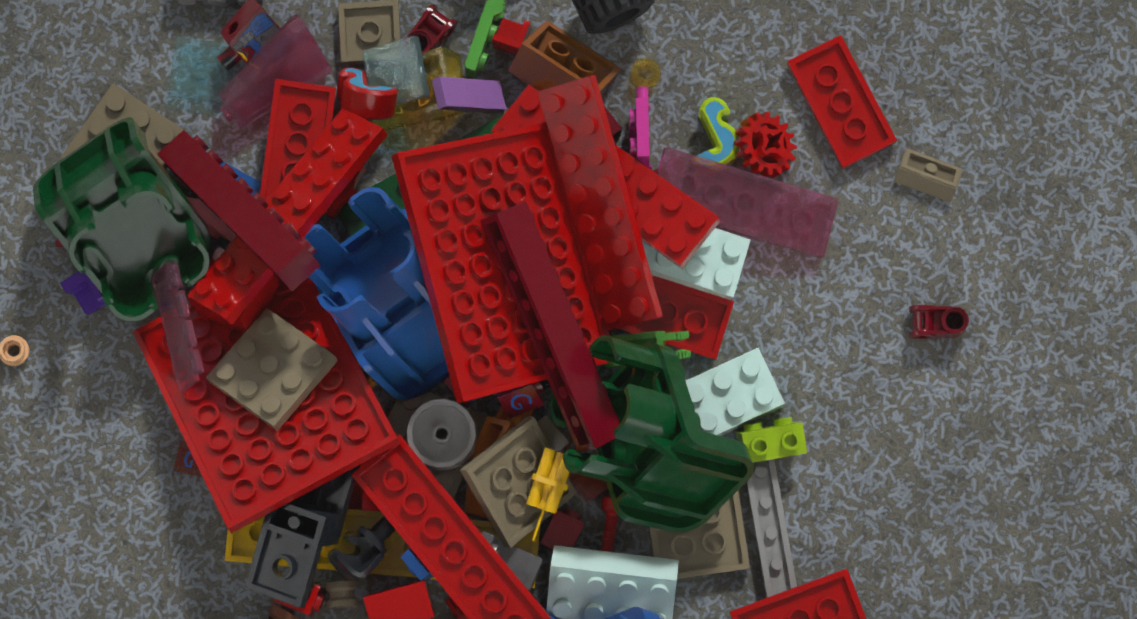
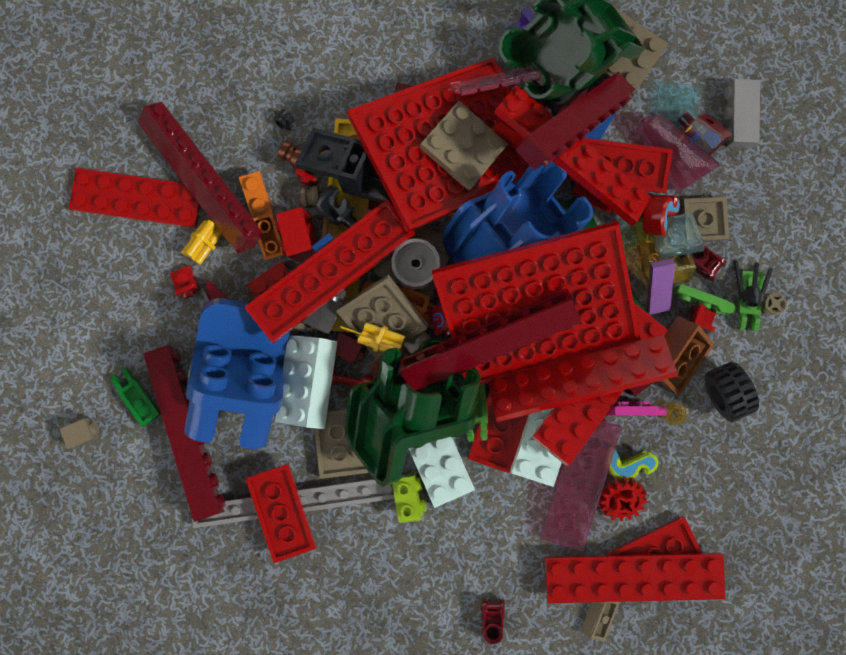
camera: 85 degrees right, 5 degrees up
none -> red plate [545,552,726,604]

